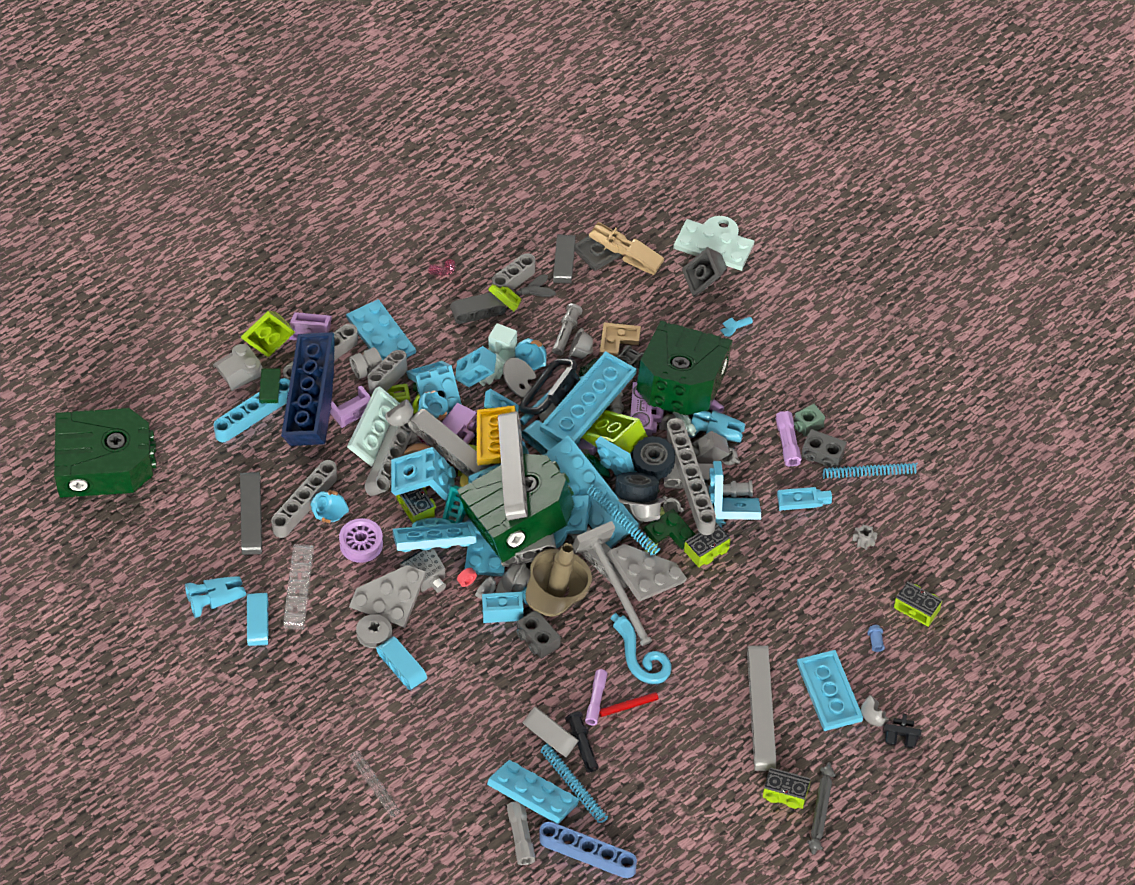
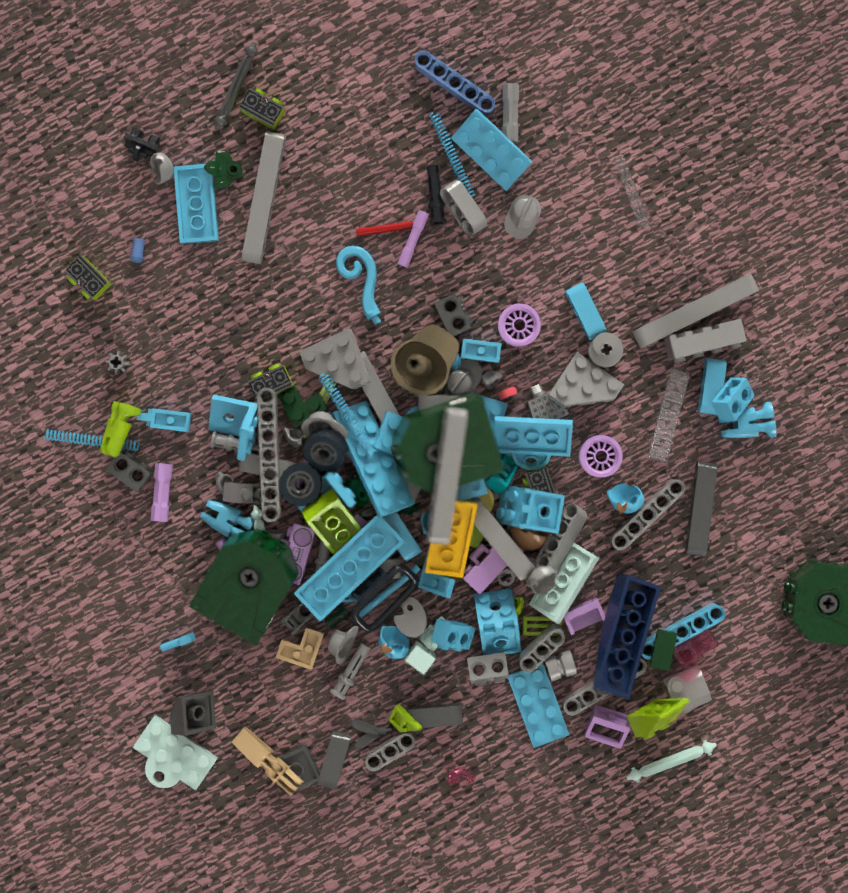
camera: 170 degrees left, 35 degrees up
medium azure hair [418,391,448,421] -> none
light grey tile [572,521,652,646] -> none
sand green brick [794,404,825,437] -> none
none -> lime piece [100,401,142,457]
none -> dark green plate [204,151,243,189]
none -> light grey brick [467,652,509,686]
none -> lavender wheel [498,304,541,347]
none -> light grey piece [504,195,541,239]
none -> light aqua wheel [626,740,717,783]
none -> light grey beam [632,273,759,349]
none -> light grey wedge [663,319,747,363]
none -> clear pink brick [673,628,719,668]
none -> medium azure brick [711,377,755,421]

